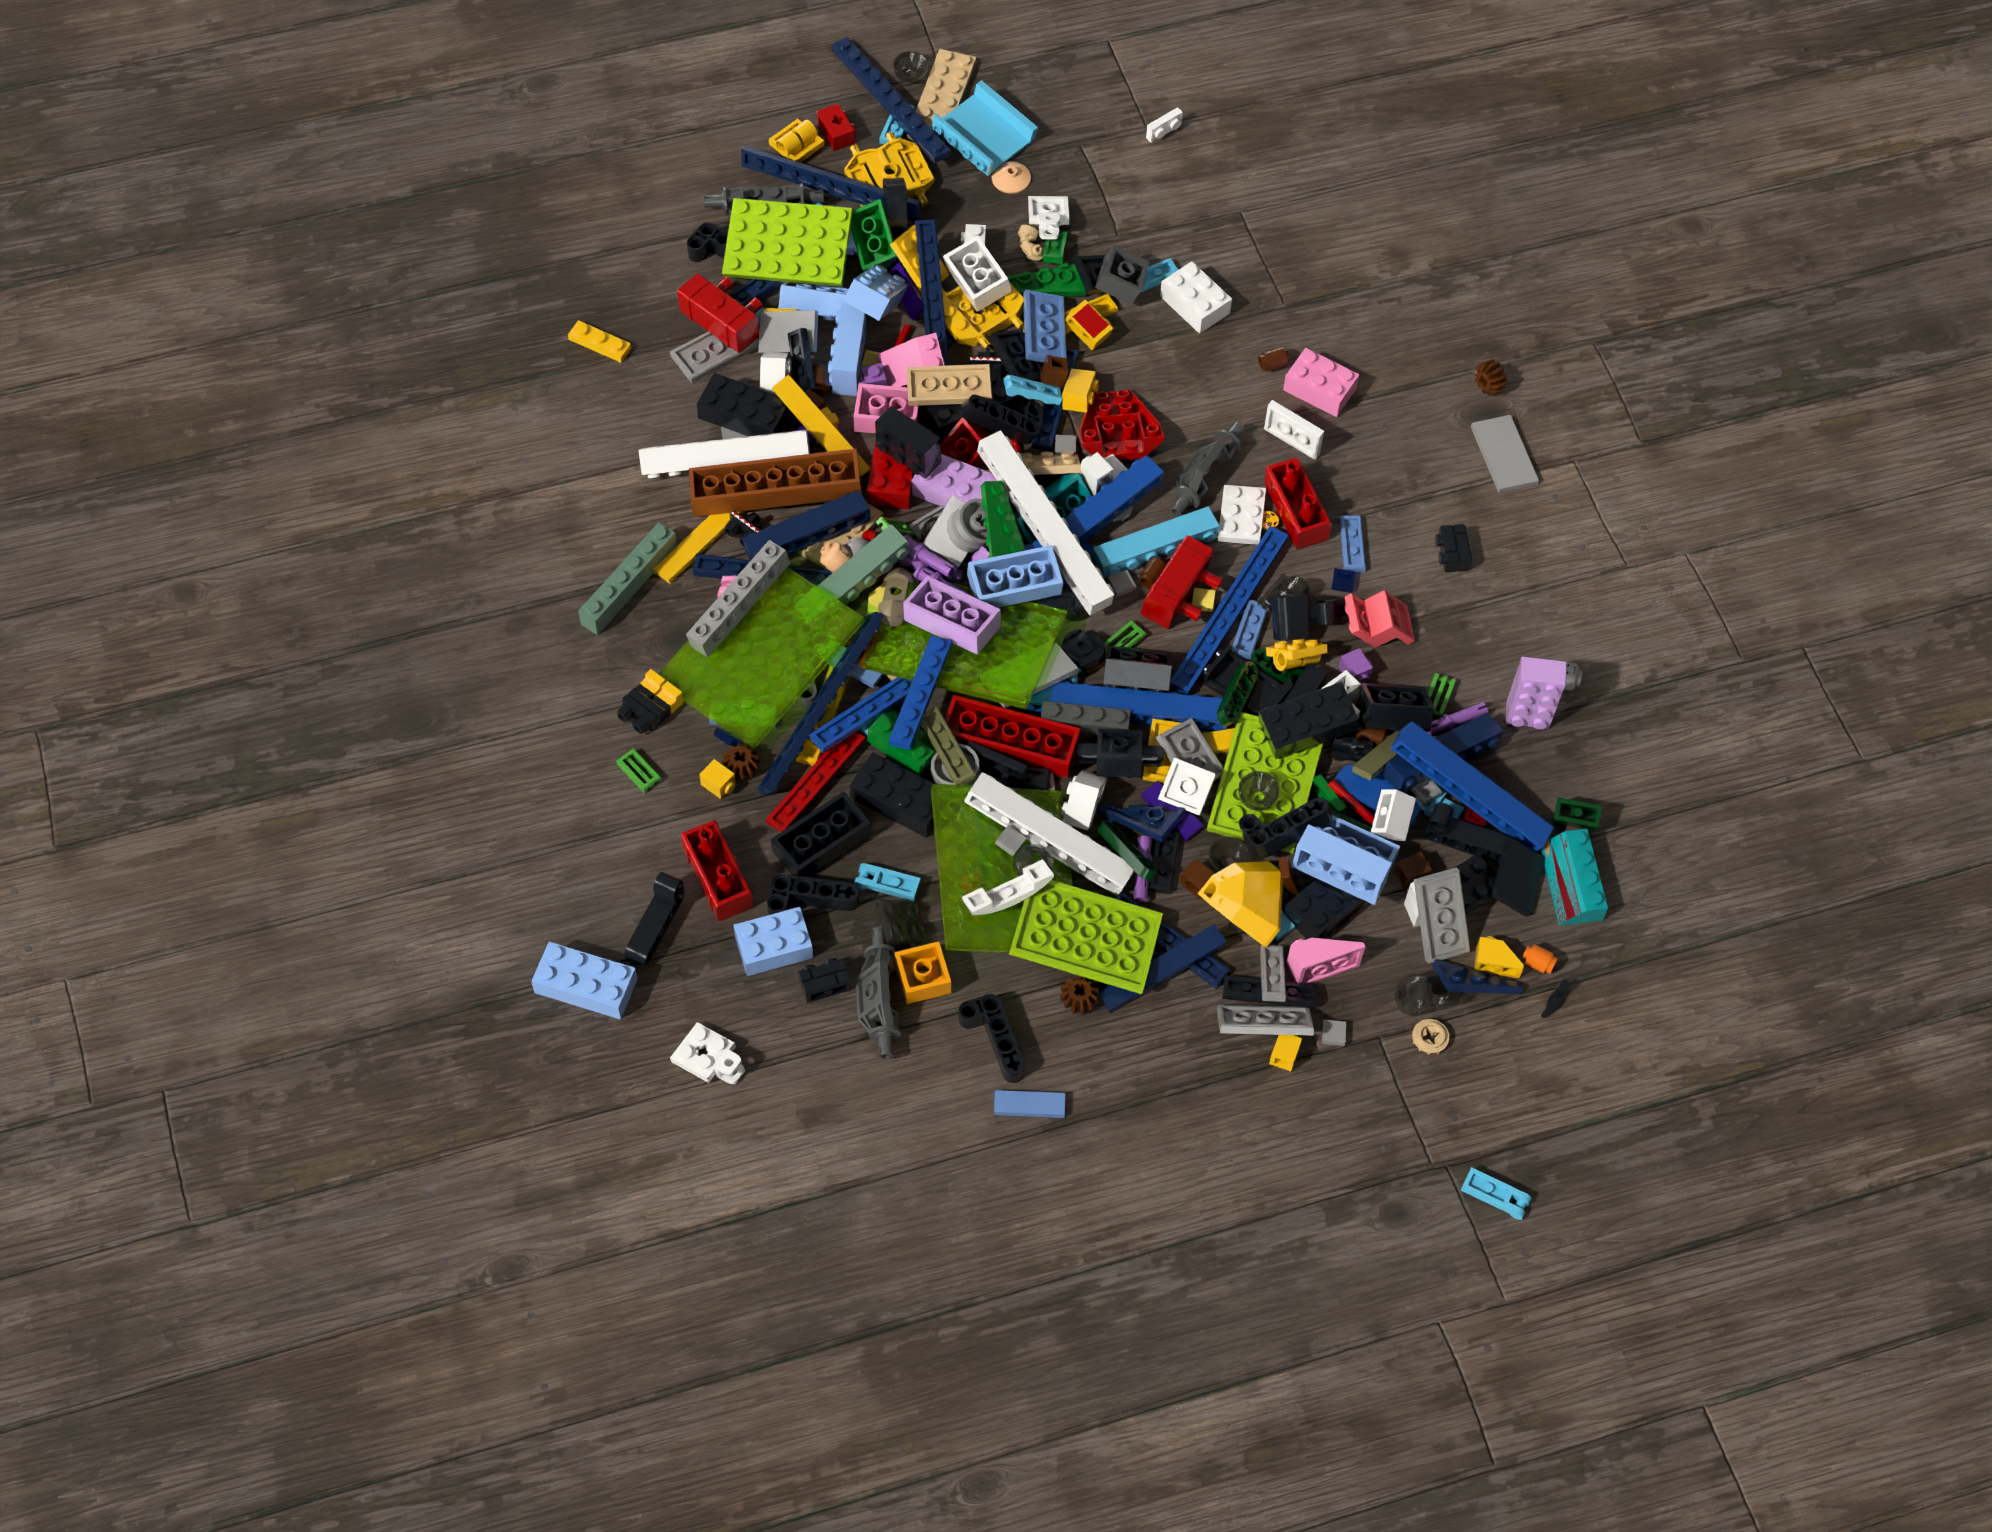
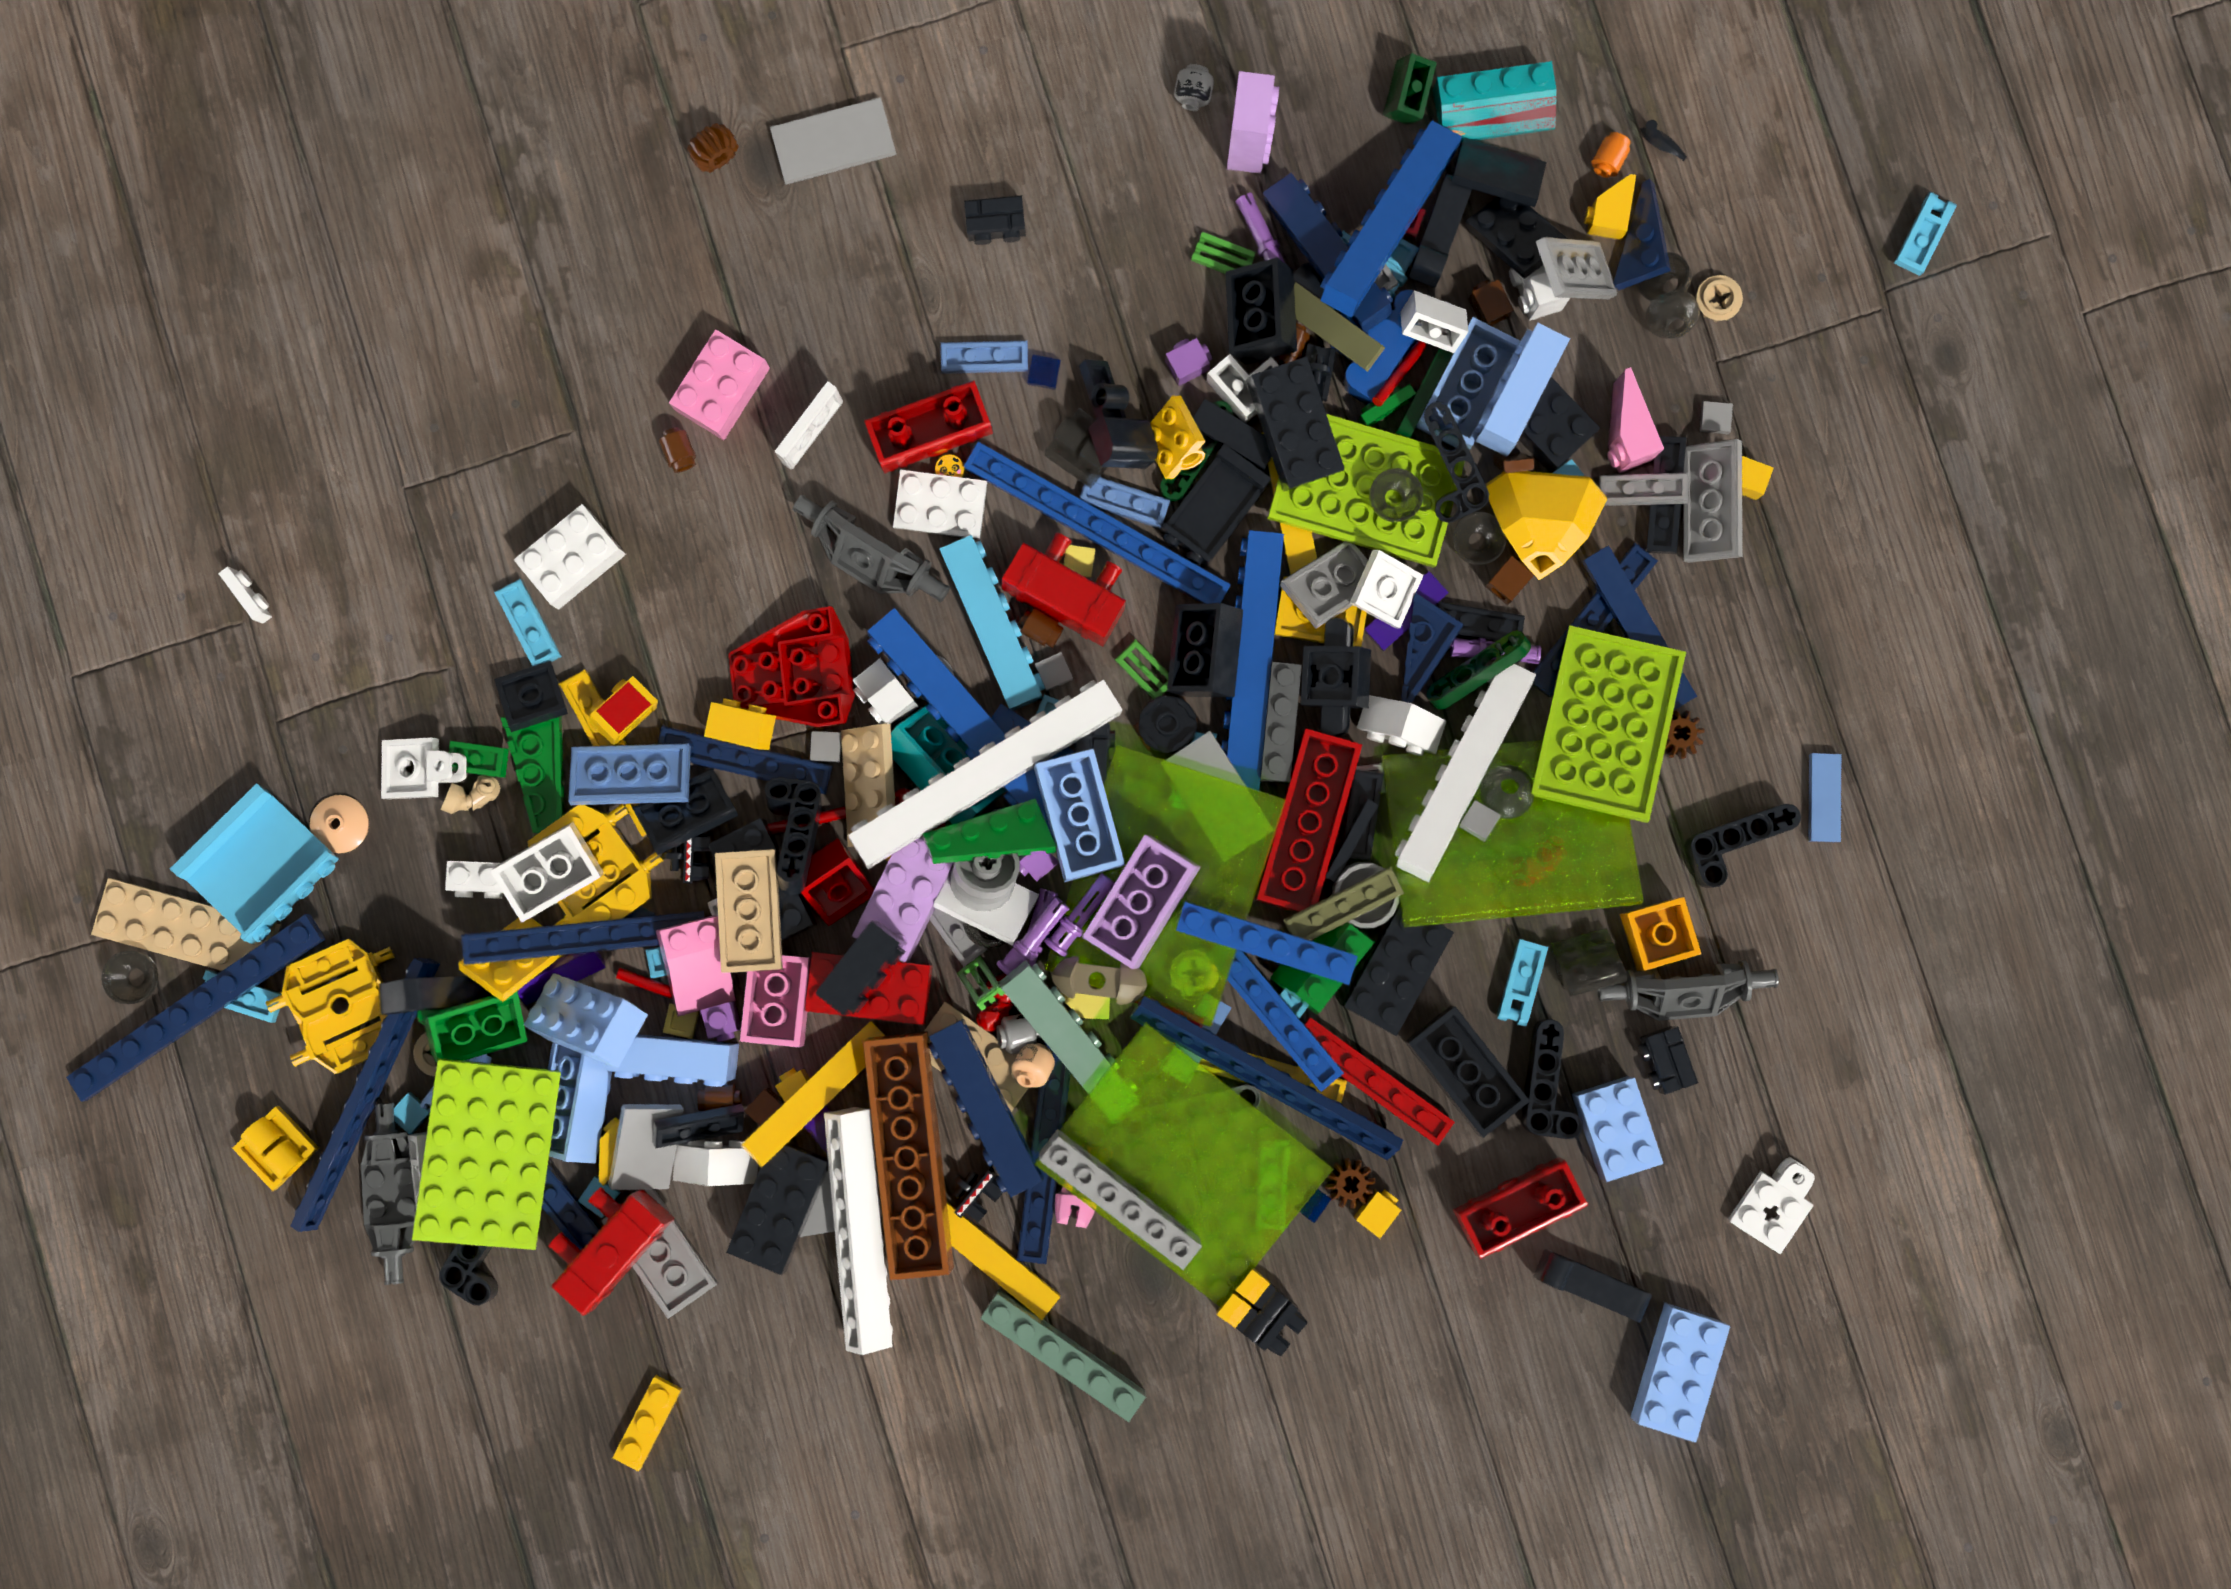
camera: 85 degrees left, 25 degrees up
bright green tile [616,748,662,794] -> none
red brick [817,104,857,151] -> none
white slope [962,859,1054,915] -> none
medium azure plate [1003,375,1062,405] -> none
reddish brown brick [1040,355,1069,390] -> none
dark grey brick [1095,245,1149,305] -> none
dark green beam [1216,661,1259,726] -> none
coral bracket [1345,590,1415,648] -> none

